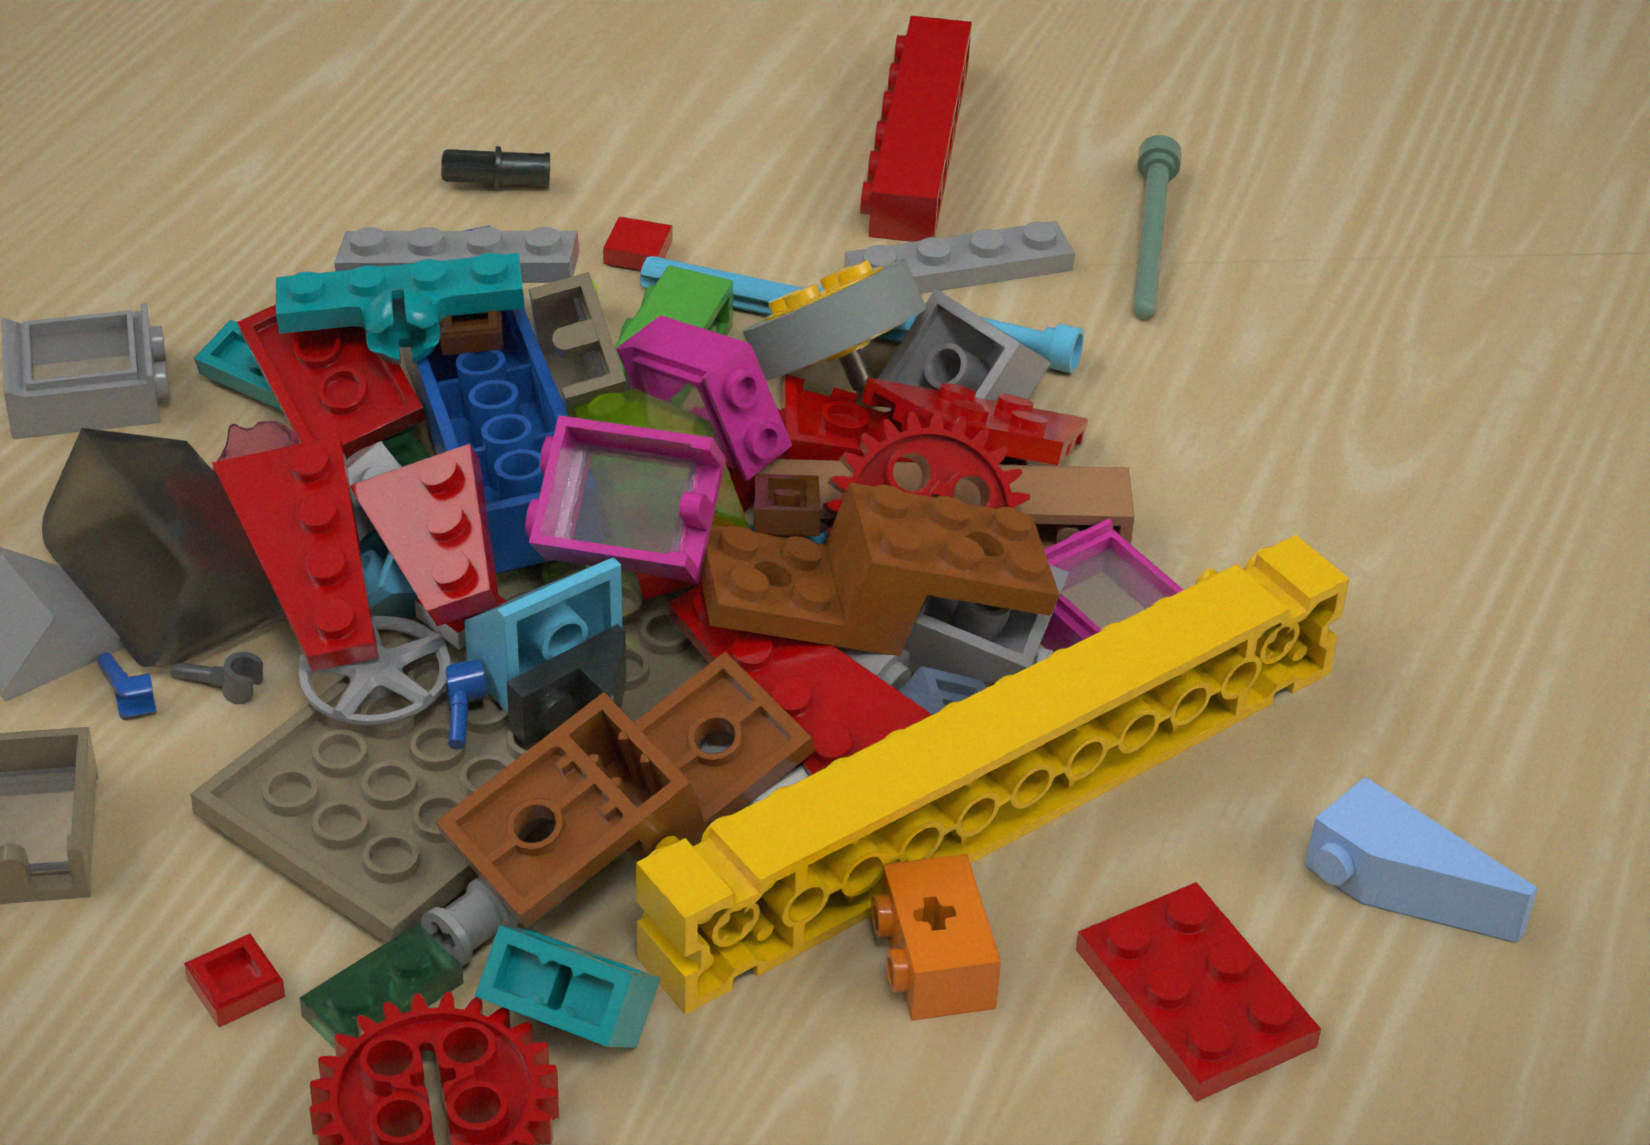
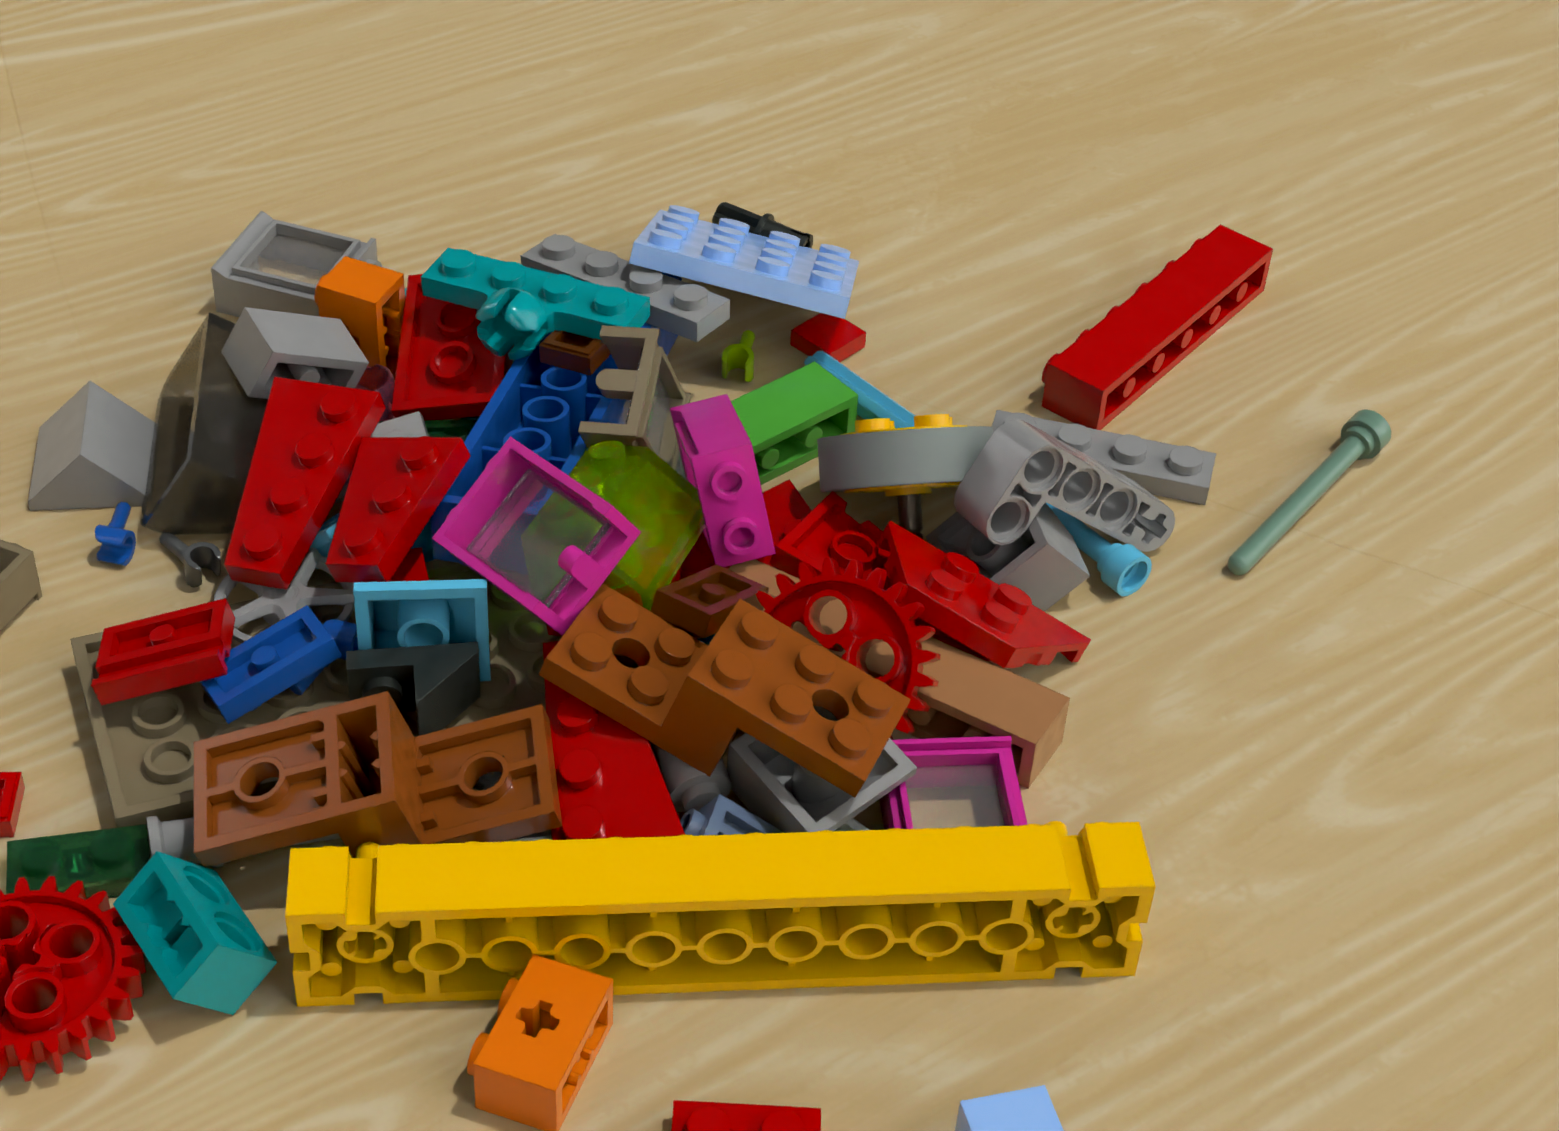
camera: 30 degrees right, 0 degrees up
none -> red plate [91,598,235,706]
none -> blue plate [200,605,342,724]
none -> light grey brick [221,307,369,399]
none -> orange brick [314,256,405,392]
none -> light blue plate [629,205,859,319]
none -> light grey beam [954,419,1175,552]

